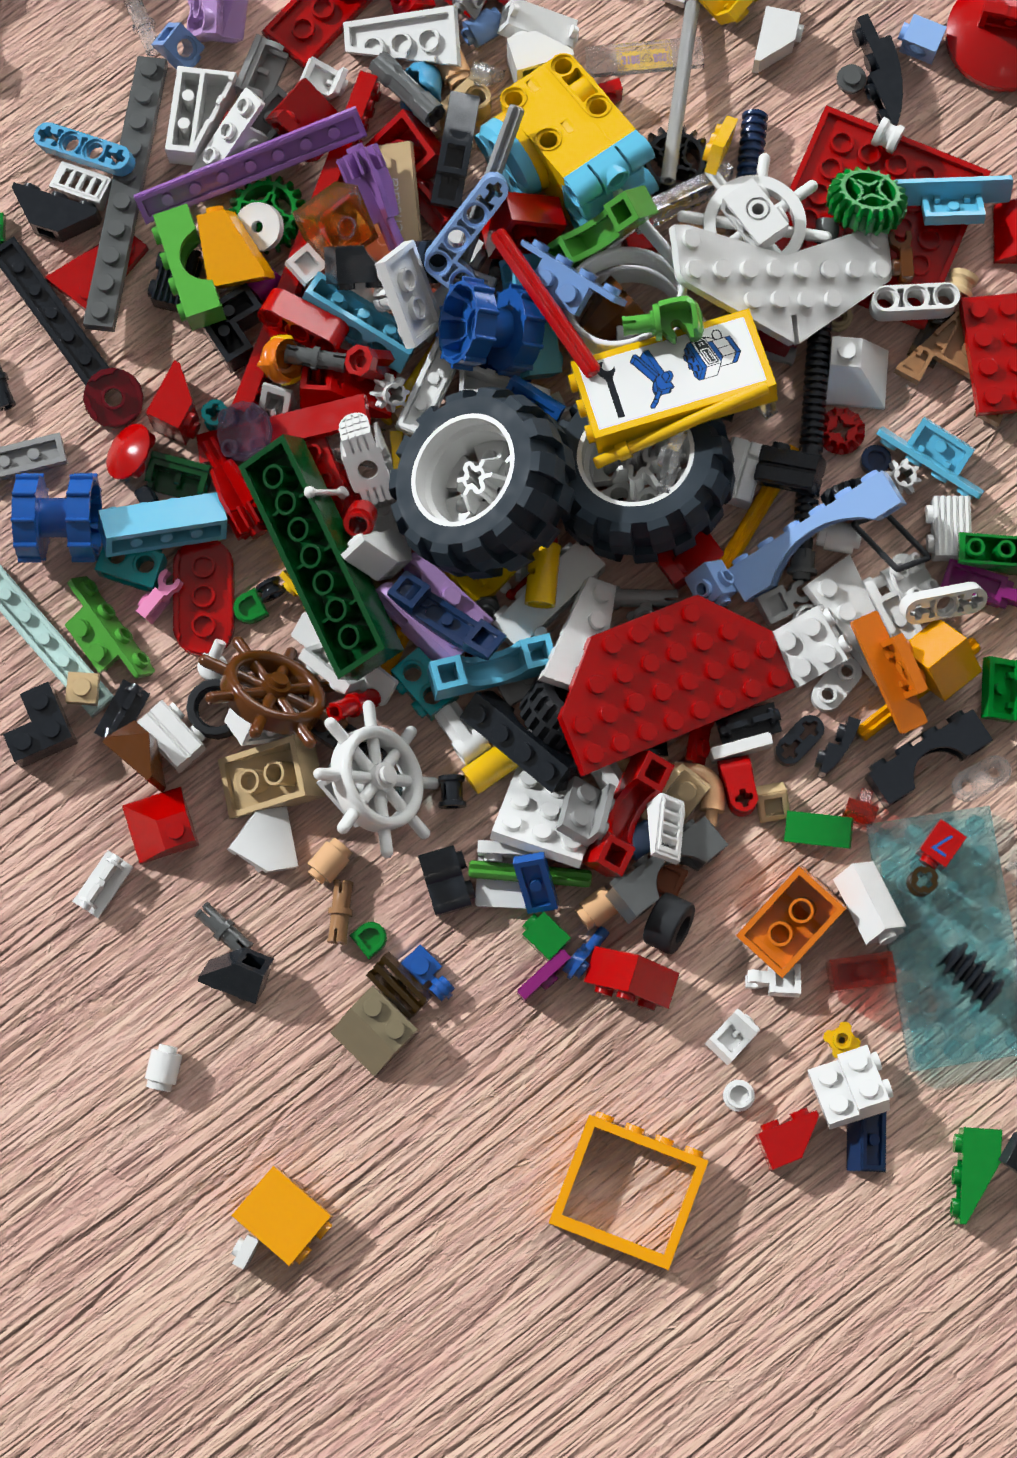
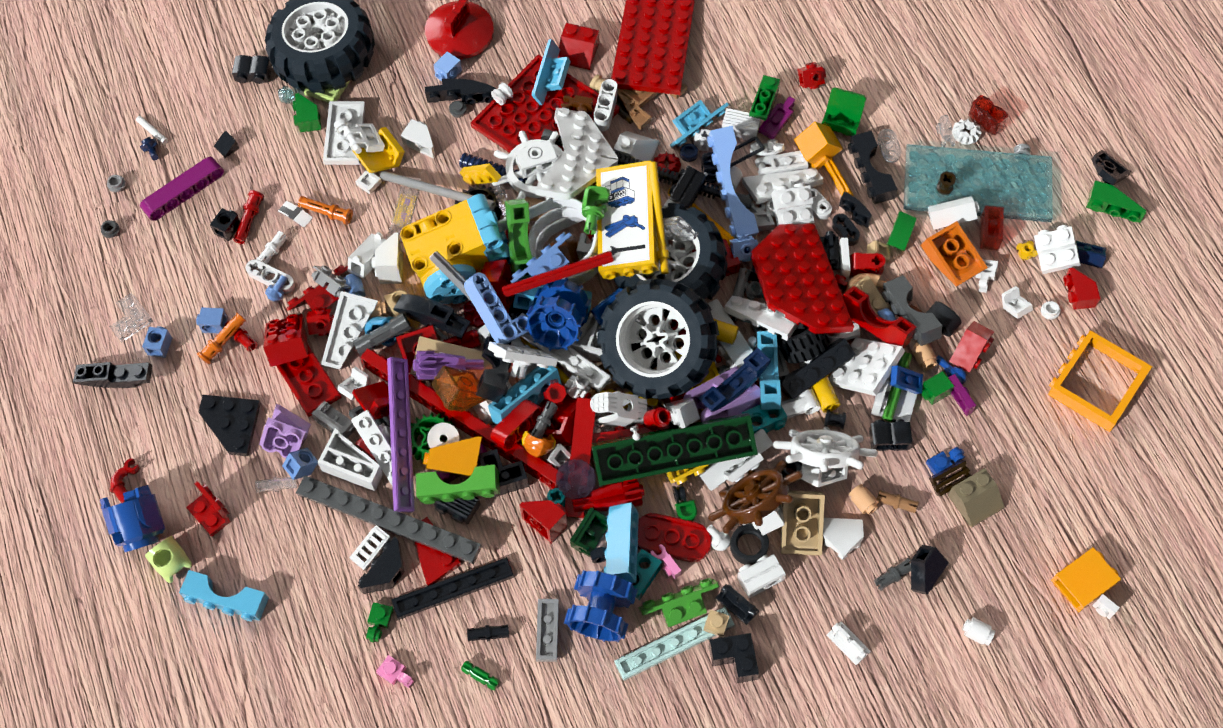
camera: 75 degrees left, 15 degrees down
dark azure beam [33,122,136,177] -> none
dark red tile [83,367,144,429] -> none
reddish brown slope [102,720,166,793] -> none
red dish [106,424,156,480] -> none
red slope [122,787,199,865] -> none
white plate [284,243,325,287] -> none
red pin [326,688,381,722] -> none
green tile [349,922,387,960] -> none
clear plate [469,60,506,87] -> none
light grey bracket [556,776,616,847] -> none
white slope [647,793,685,865] -> none
green gear [826,166,908,236] -> none
clear red tile [841,788,879,828] -> none
orange bracket [850,611,928,734] -> none
white beam [899,582,988,624] -> none
red brick [915,819,967,871] -> none
black piece [935,942,1005,1012] -> none

